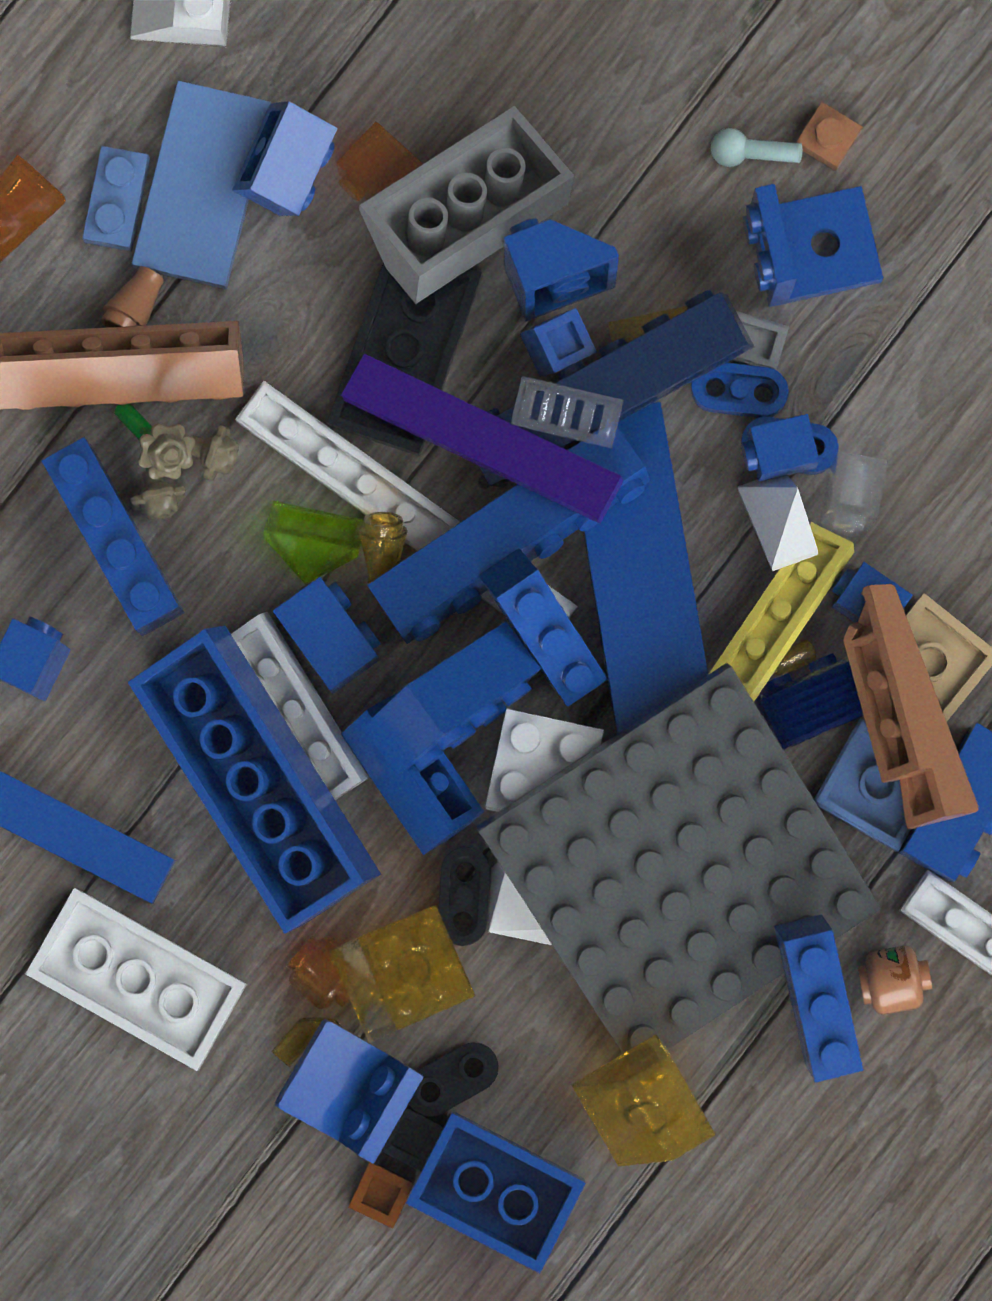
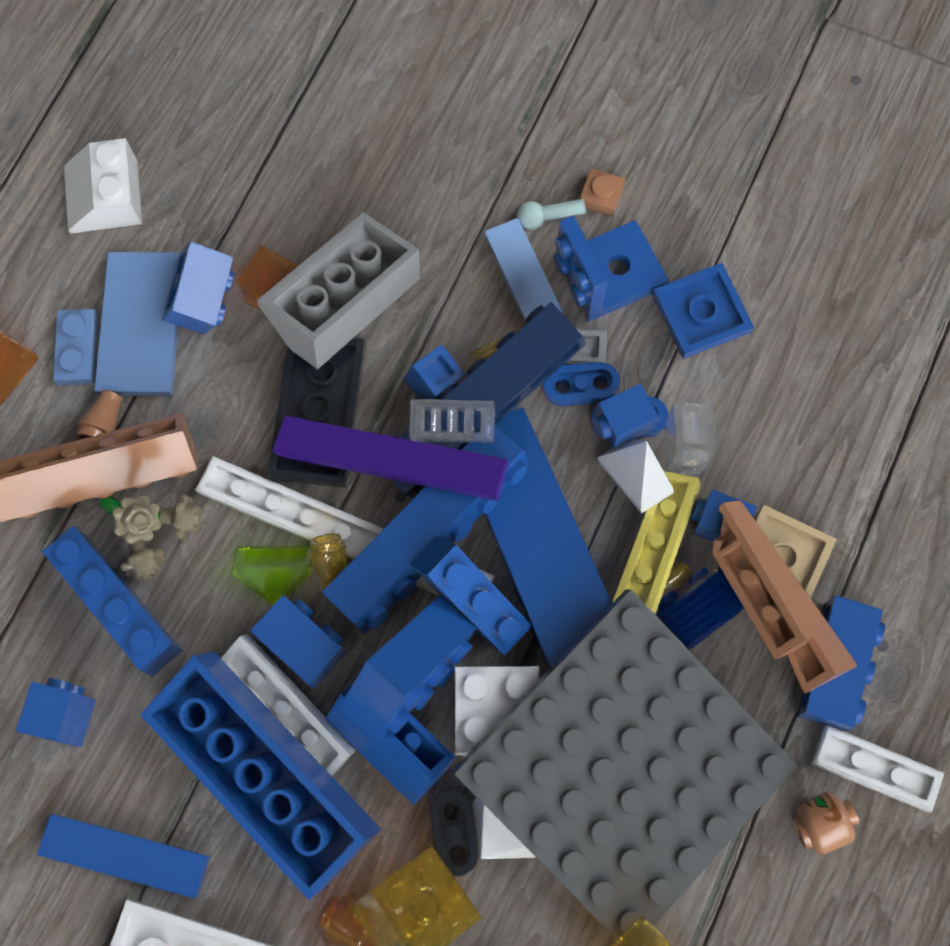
camera: 15 degrees left, 10 degrees down
blue slope [504,218,619,322] -> none
blue brick [774,914,864,1083] -> none
medium blue tile [814,718,911,852] -> none
none -> light blue tile [484,218,563,325]
none -> blue plate [652,263,754,359]

